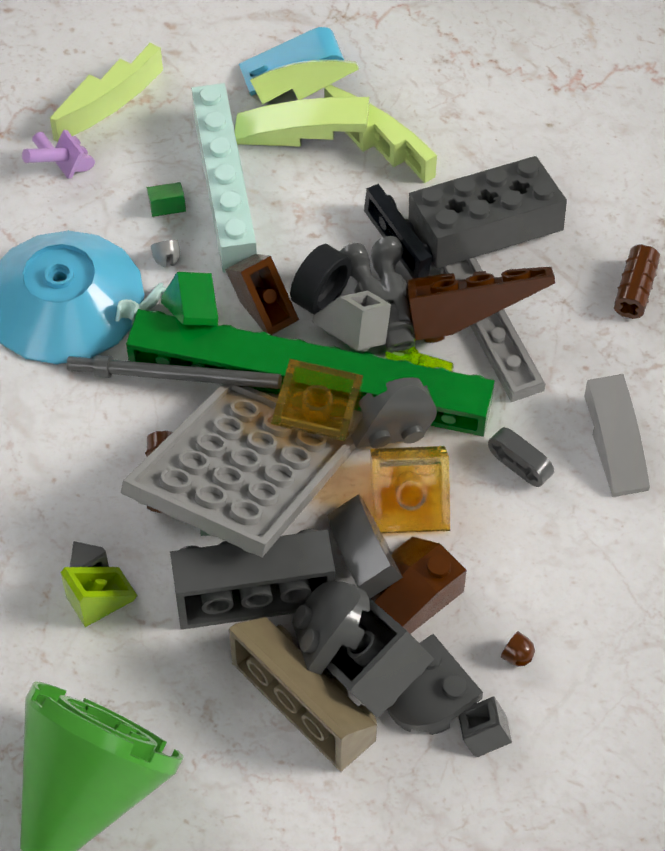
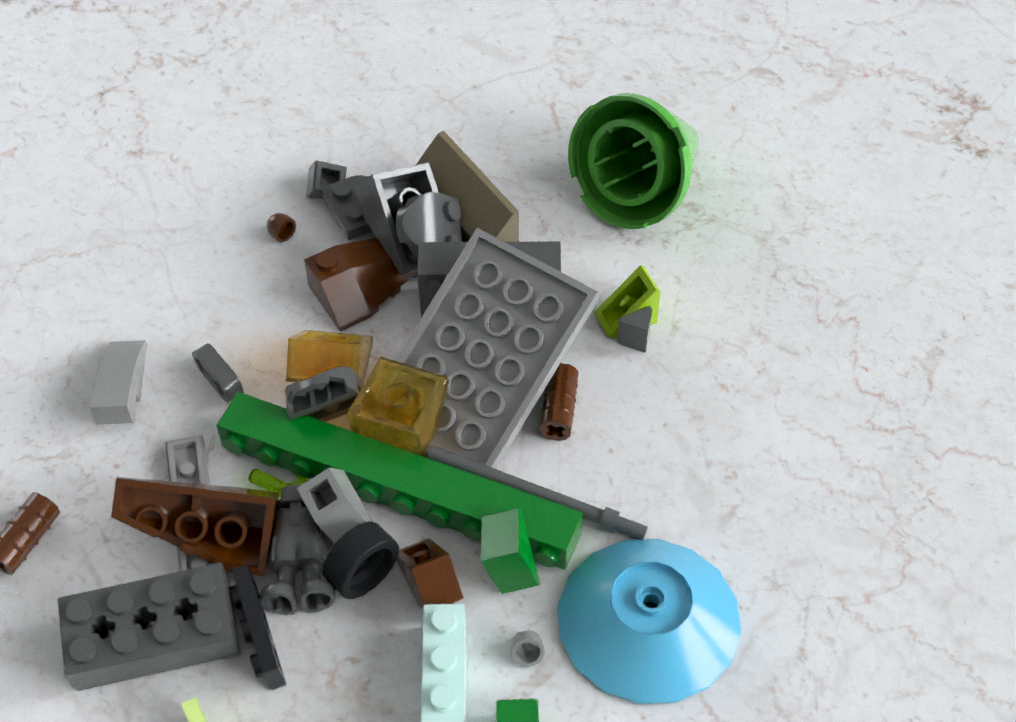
camera: 170 degrees left, 5 degrees down
light aqua piece [115,283,166,325] -> none
dark grey slope [327,494,403,599] -> none

